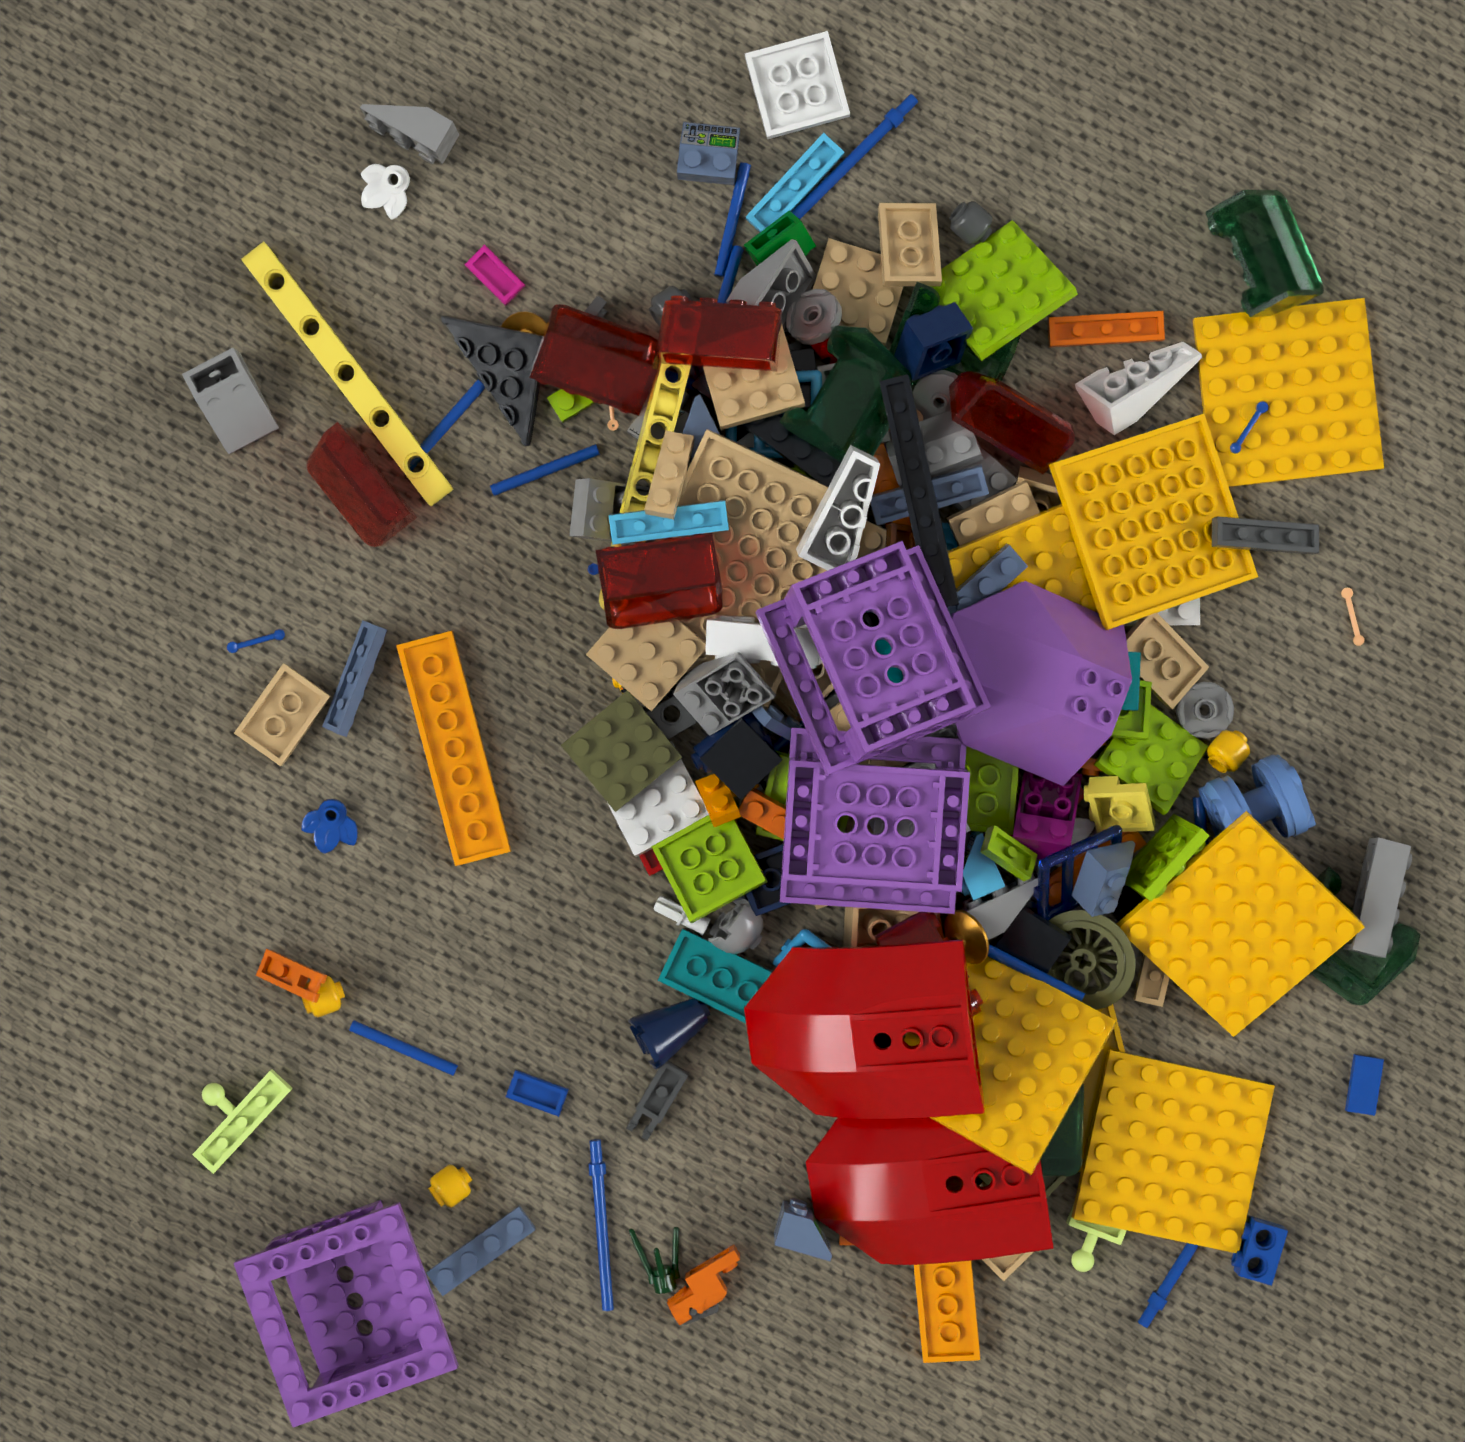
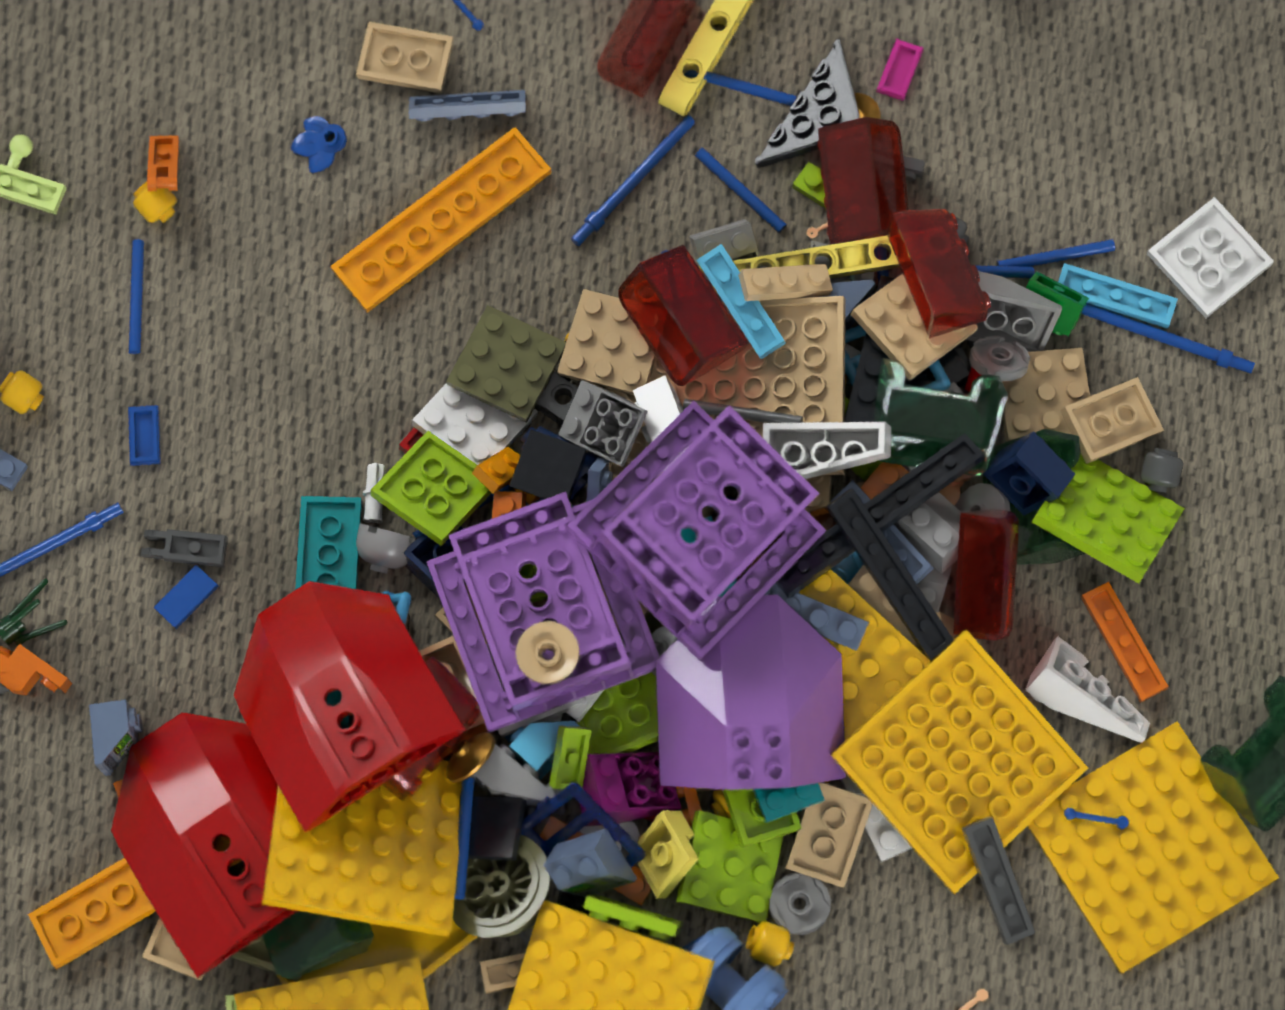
camera: 70 degrees right, 15 degrees down
dark blue cone [628,998,711,1069] -> none
sand blue slope [677,122,740,185] -> none
none -> blue tile [154,565,219,629]
none -> tan dish [516,621,579,684]
none -> blue bar [571,115,695,246]
none -> dark grey bar [683,399,803,423]
none -> black plate [825,489,954,660]

